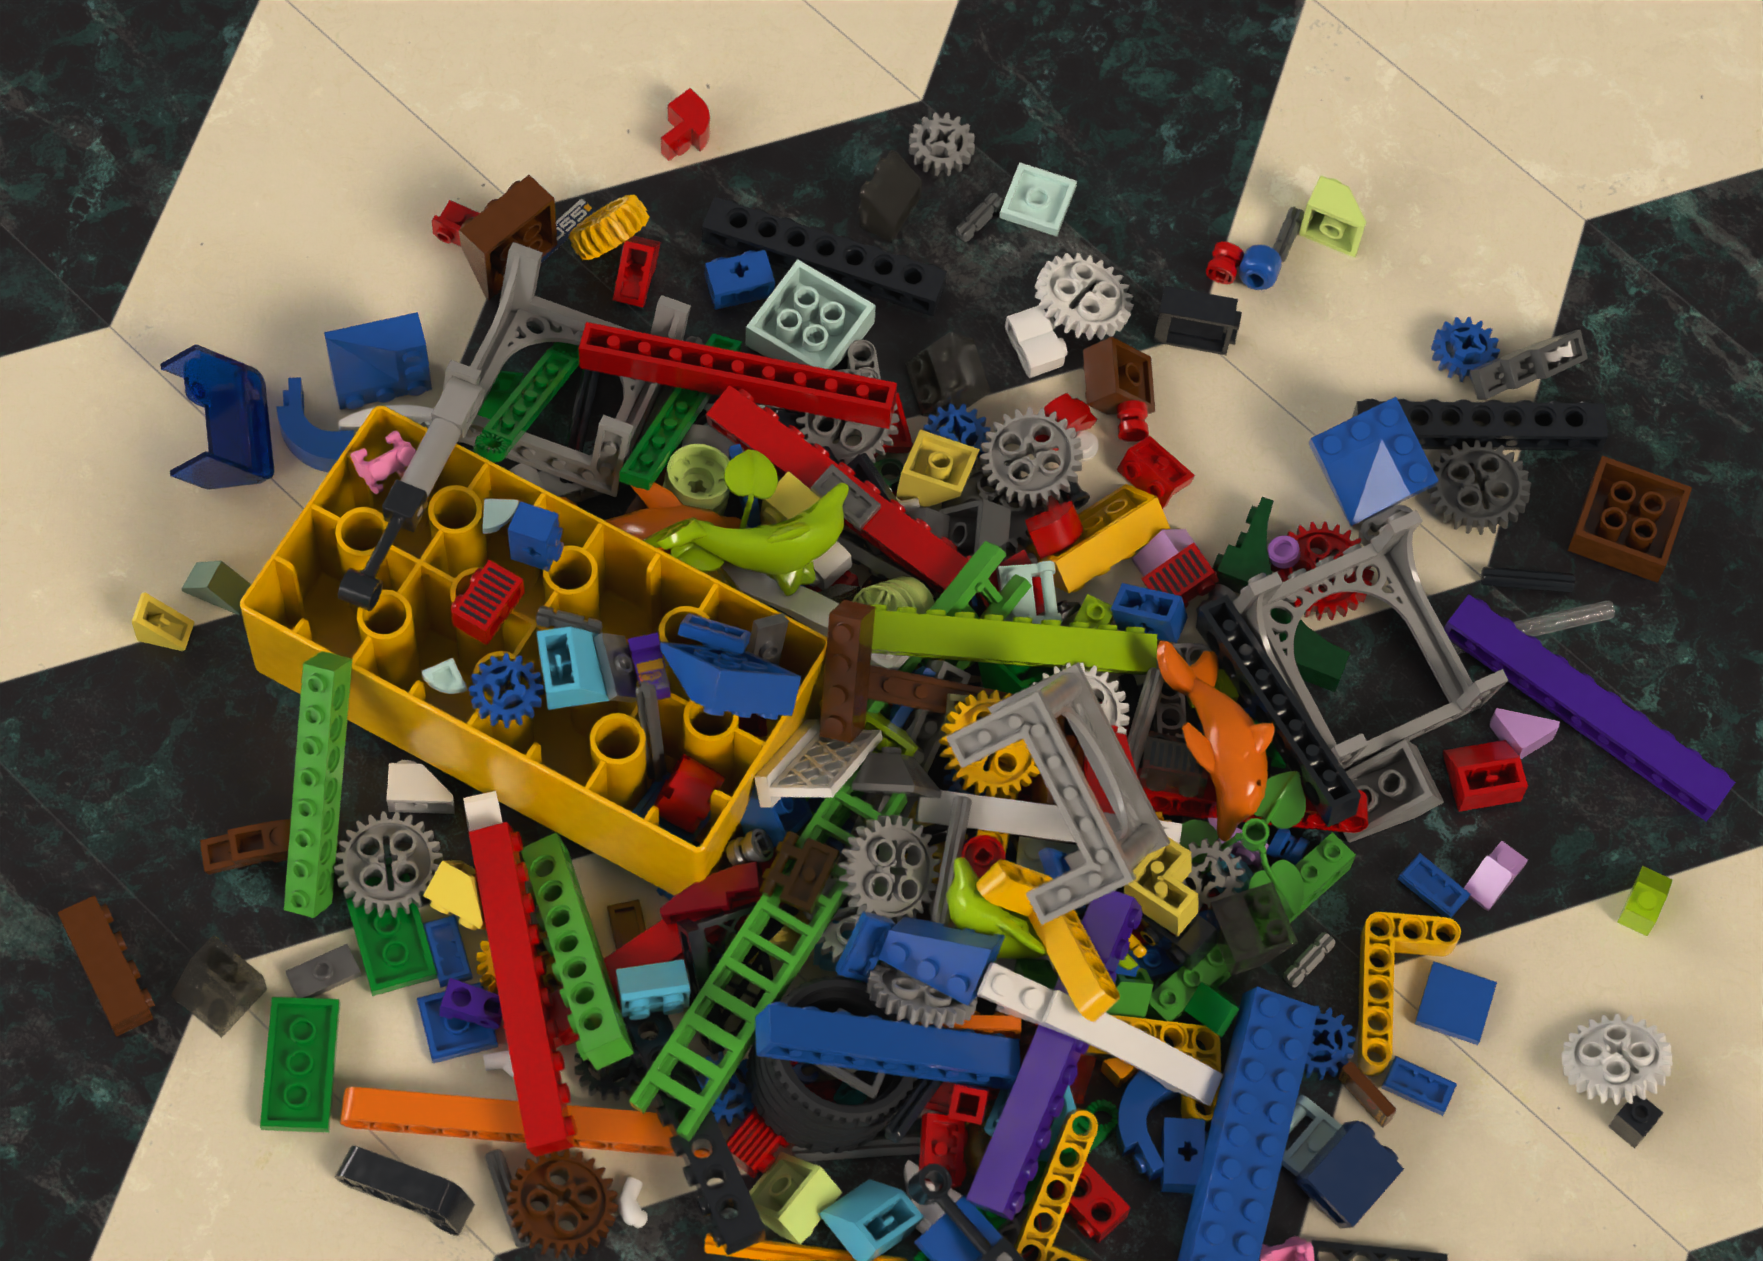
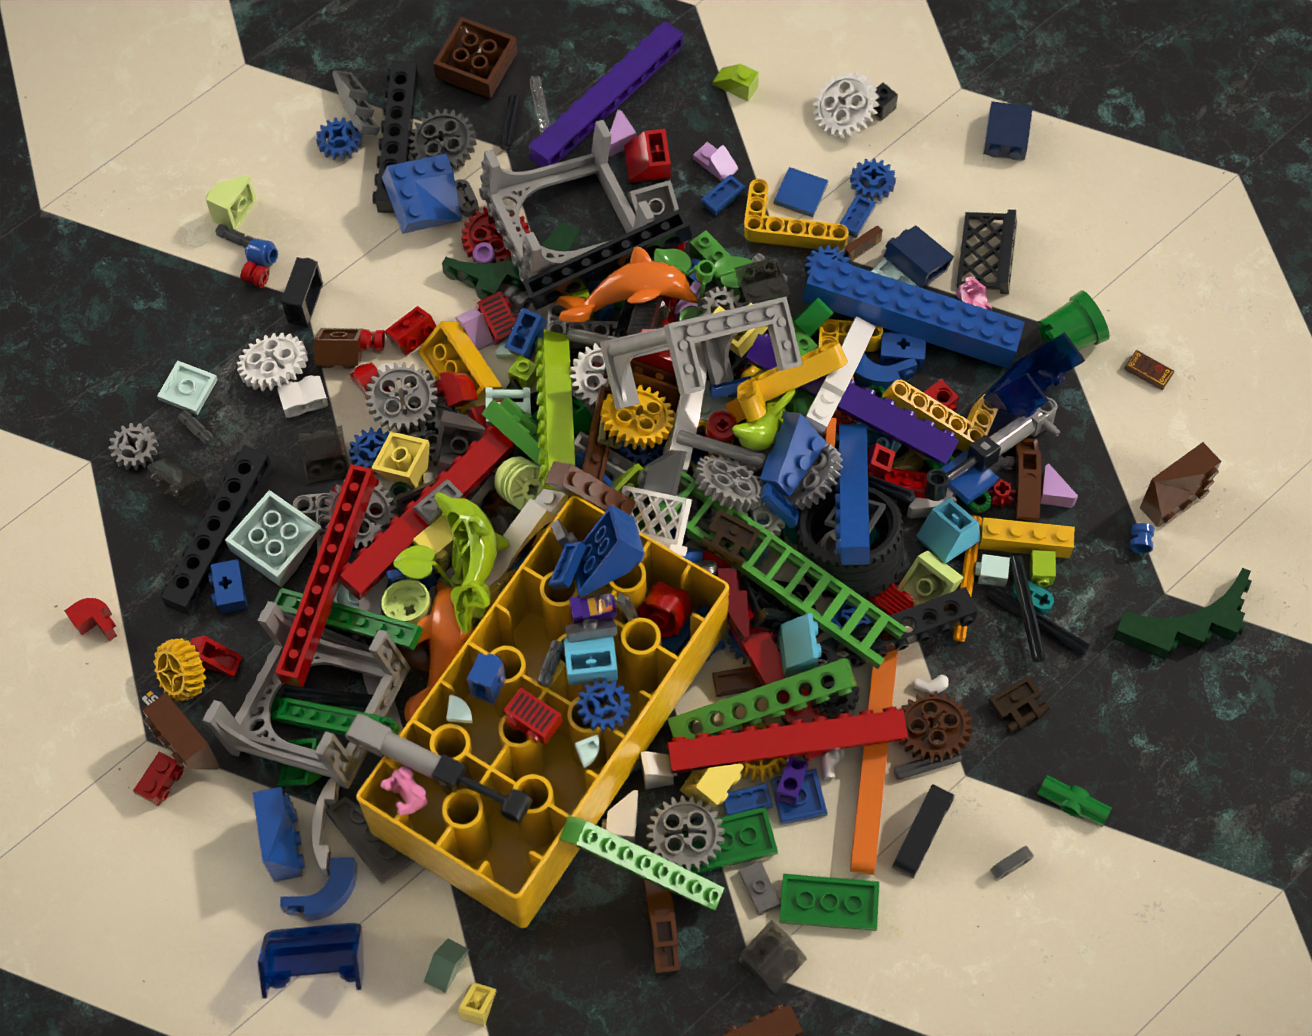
camera: 80 degrees left, 0 degrees up
none -> blue gear [850,158,896,201]

